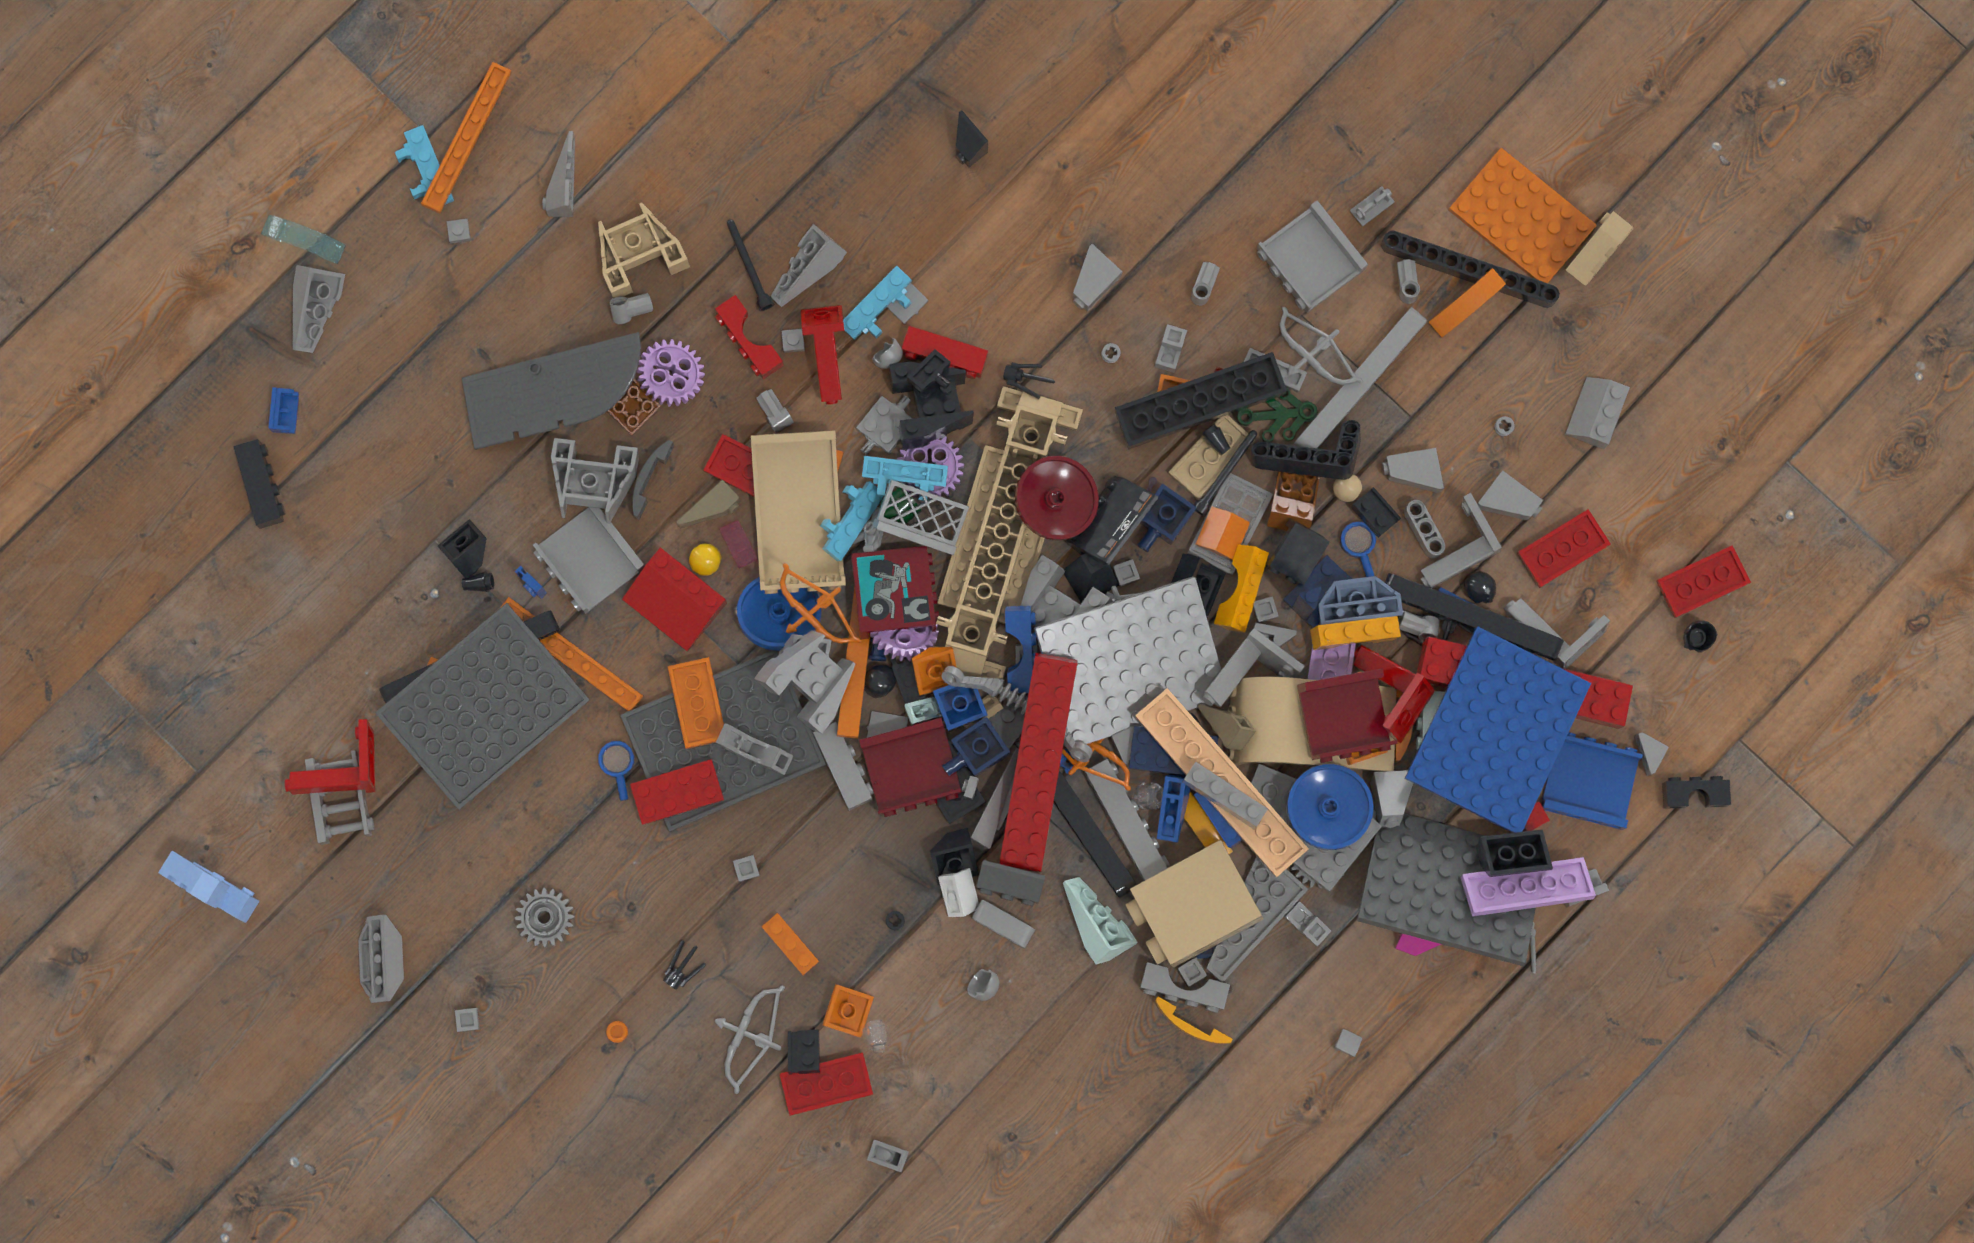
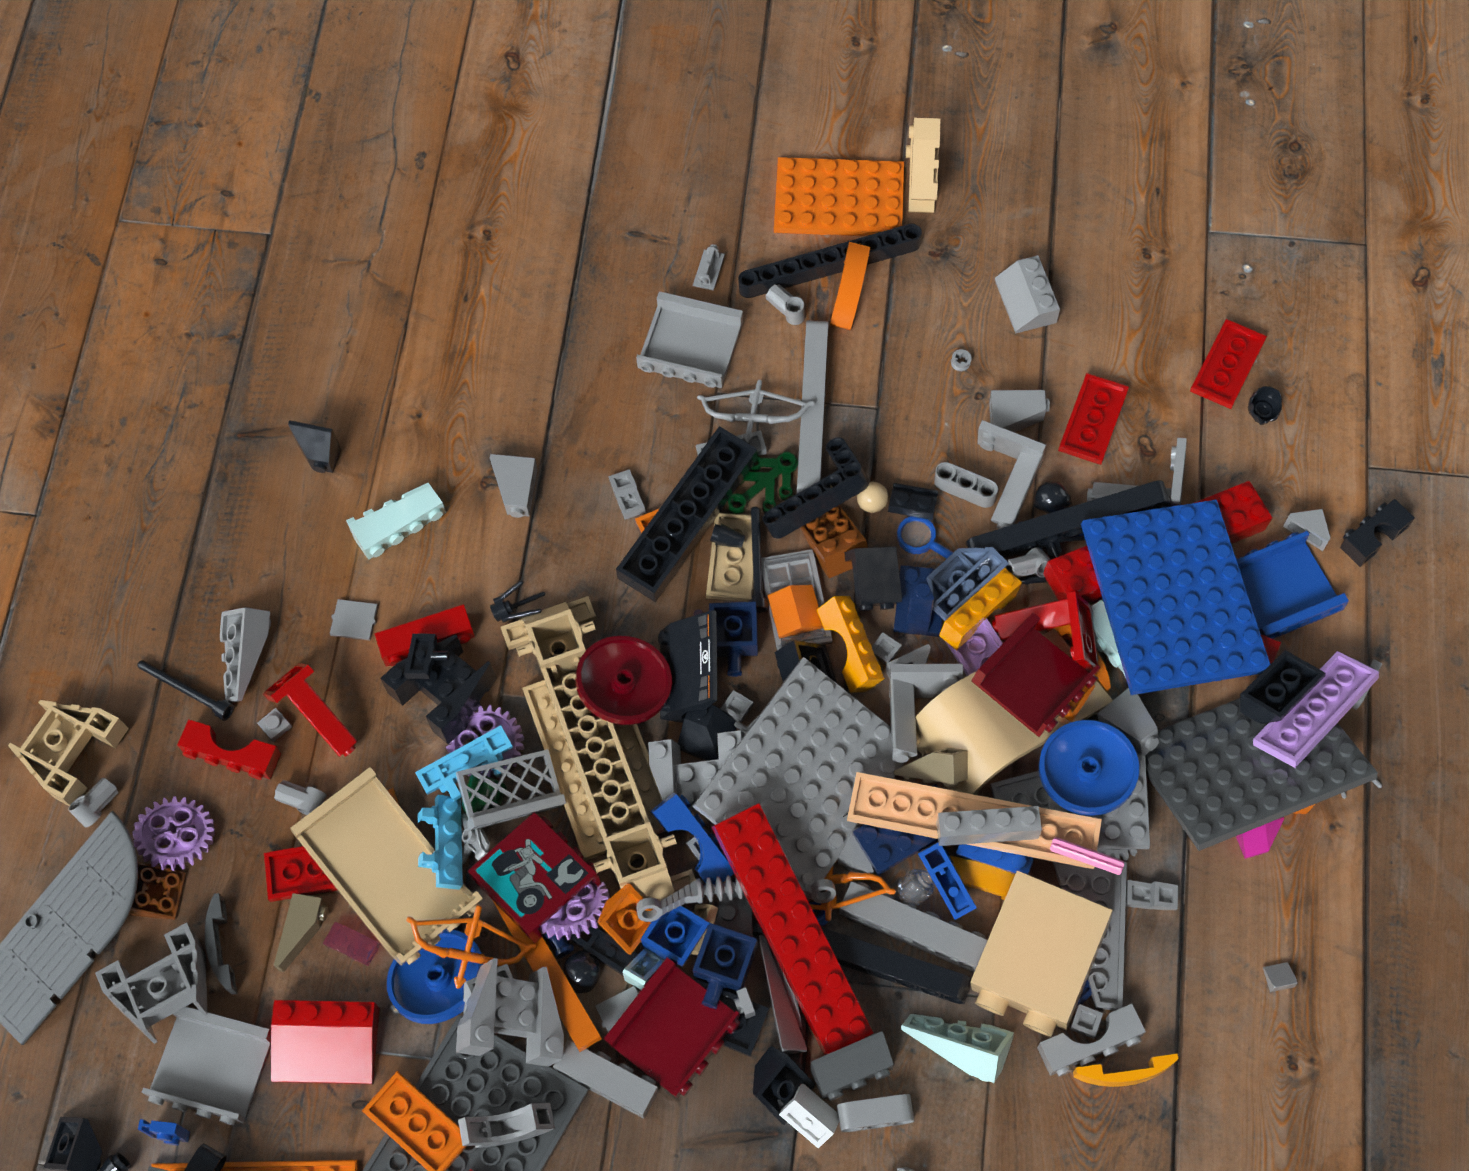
camera: 30 degrees left, 15 degrees down
yellow hair [689,543,722,576] -> none
medium azure hinge [843,266,912,340] -> none
light grey plate [856,395,912,455] -> none
light grey hair [872,338,903,369] -> none
light grey bush [1101,343,1121,363] -> none
light grey piece [1191,262,1220,306] -> none
light grey slope [1382,448,1444,493] -> none
none -> light aqua wedge [346,483,446,560]
none -> bright pink axle [1050,837,1124,875]

